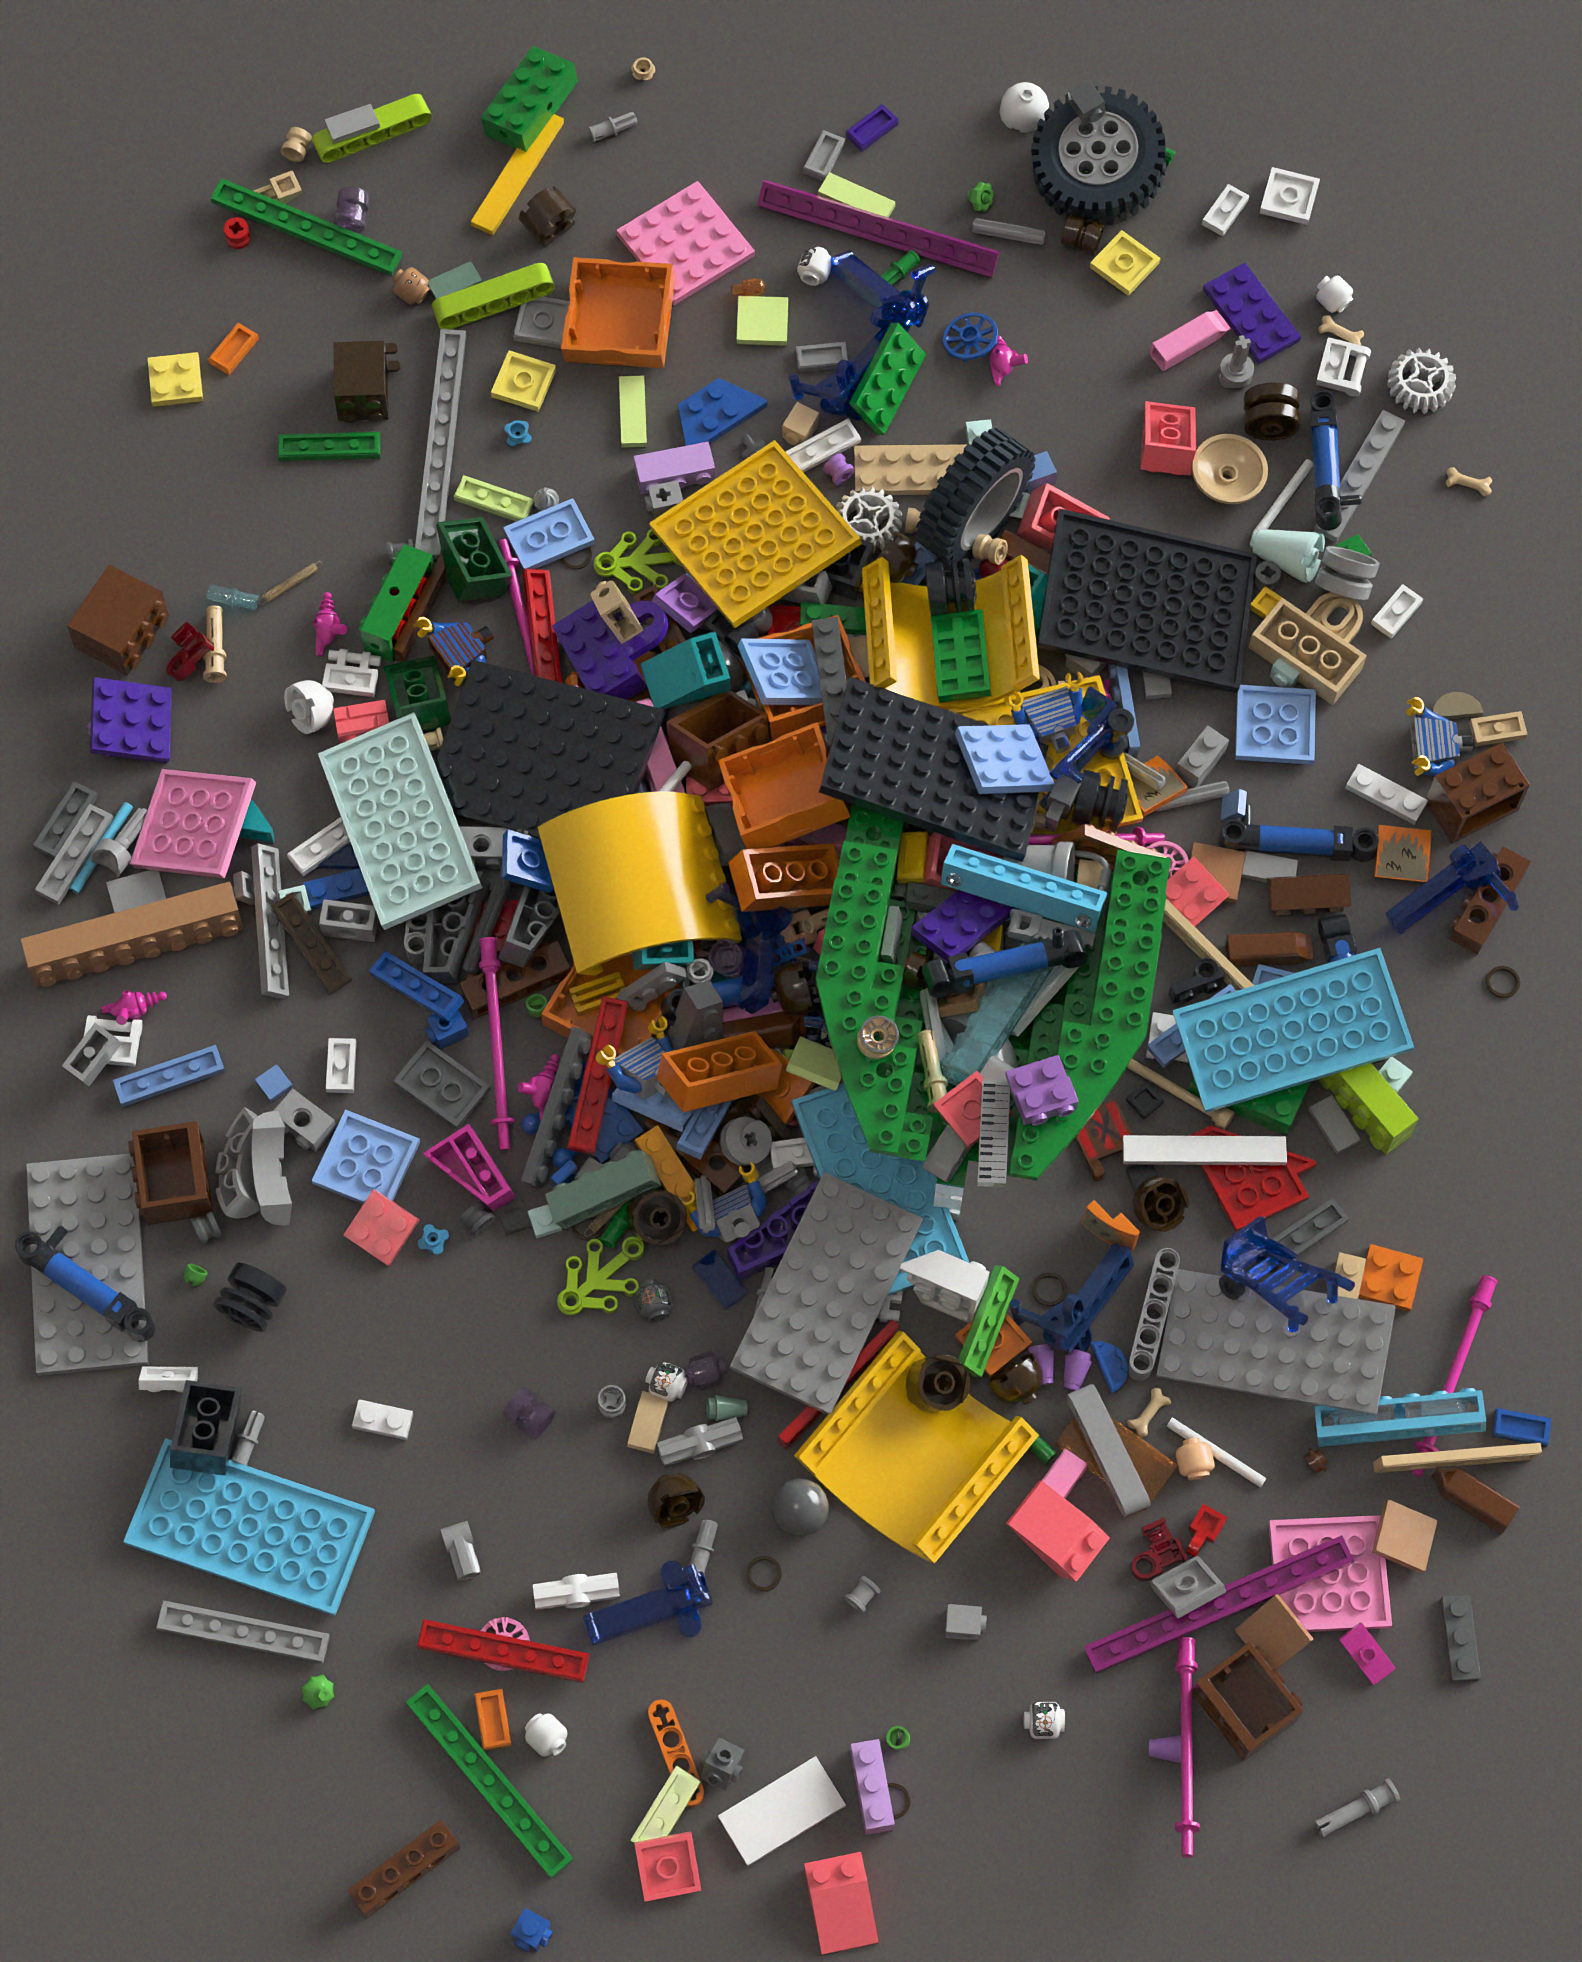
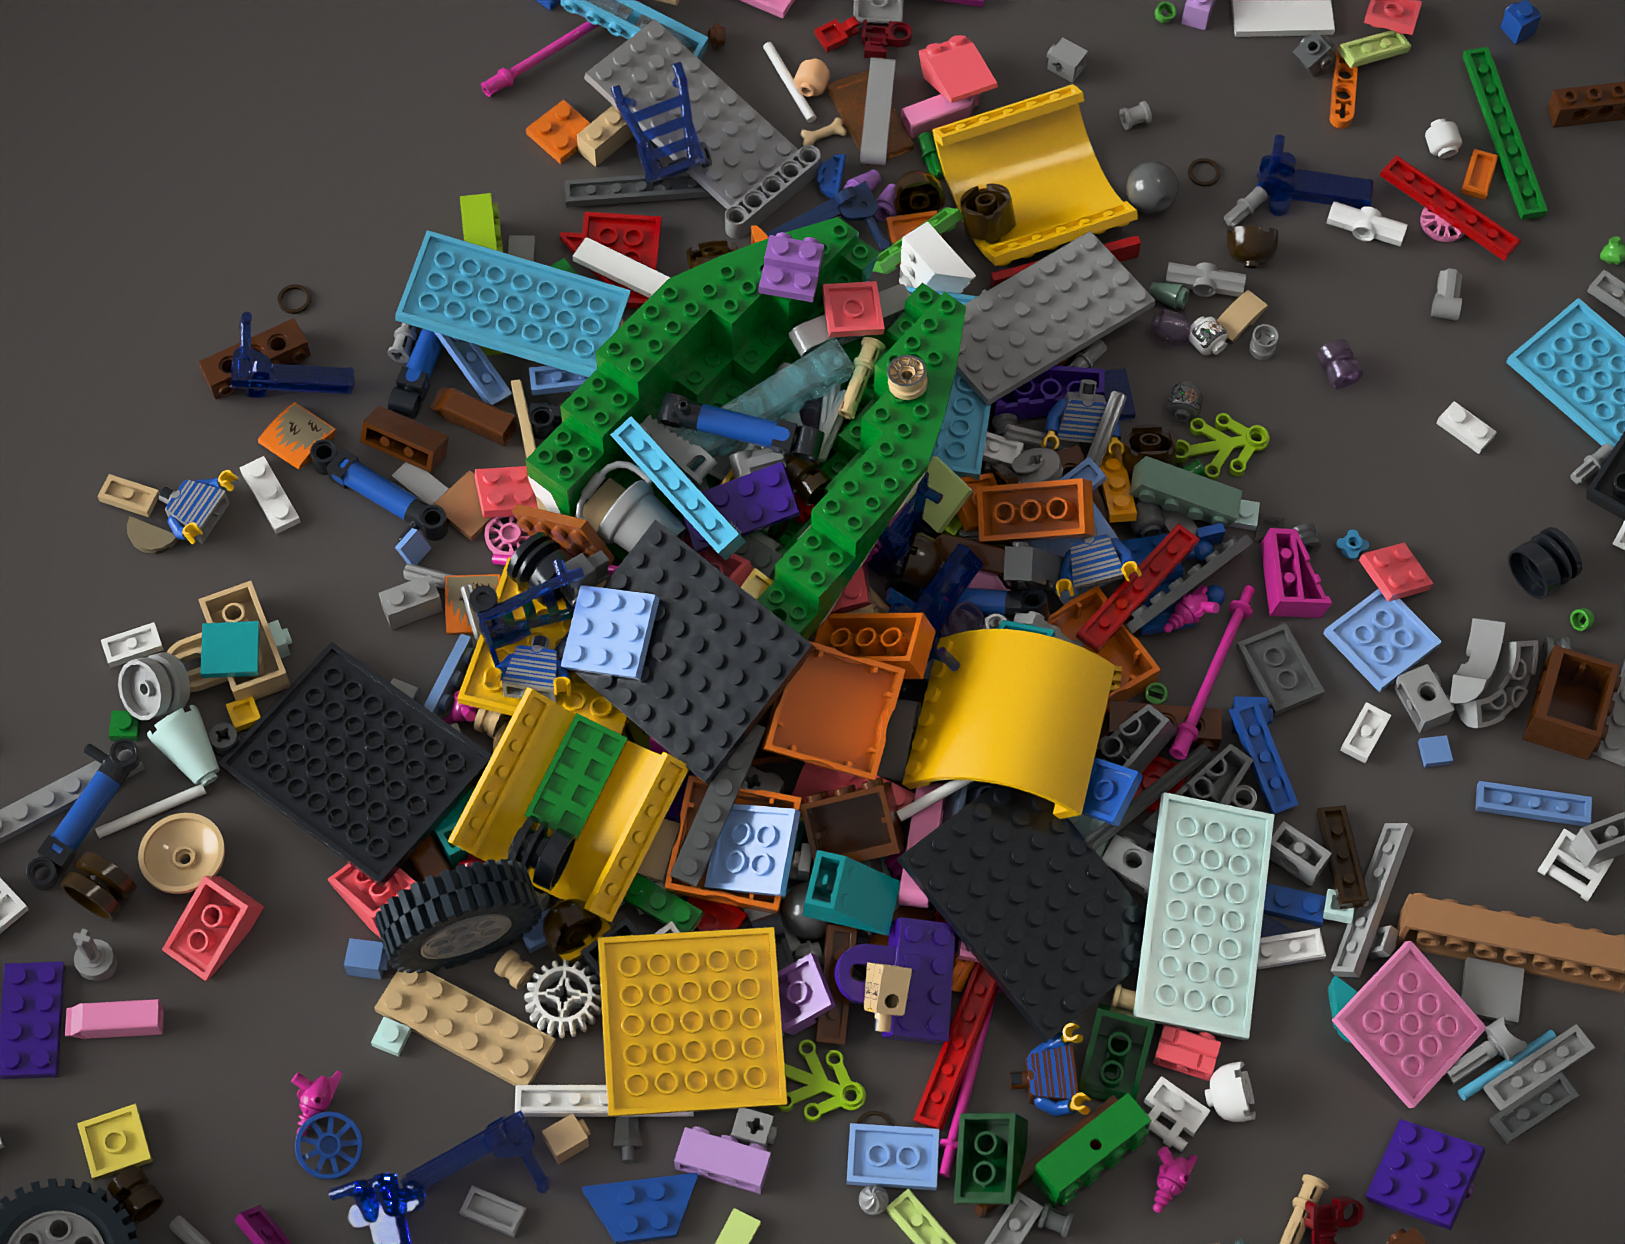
camera: 150 degrees left, 5 degrees down
dark pink piece [100,990,167,1025] -> none
medium lavender wheel [823,453,855,486] -> none
green plate [849,323,926,435] -> none
light grey tile [978,1079,1010,1187] -> none
light blue plate [1235,685,1316,765] -> none
reddish brown container [1426,742,1530,844] -> none
none -> teal tile [201,621,260,678]

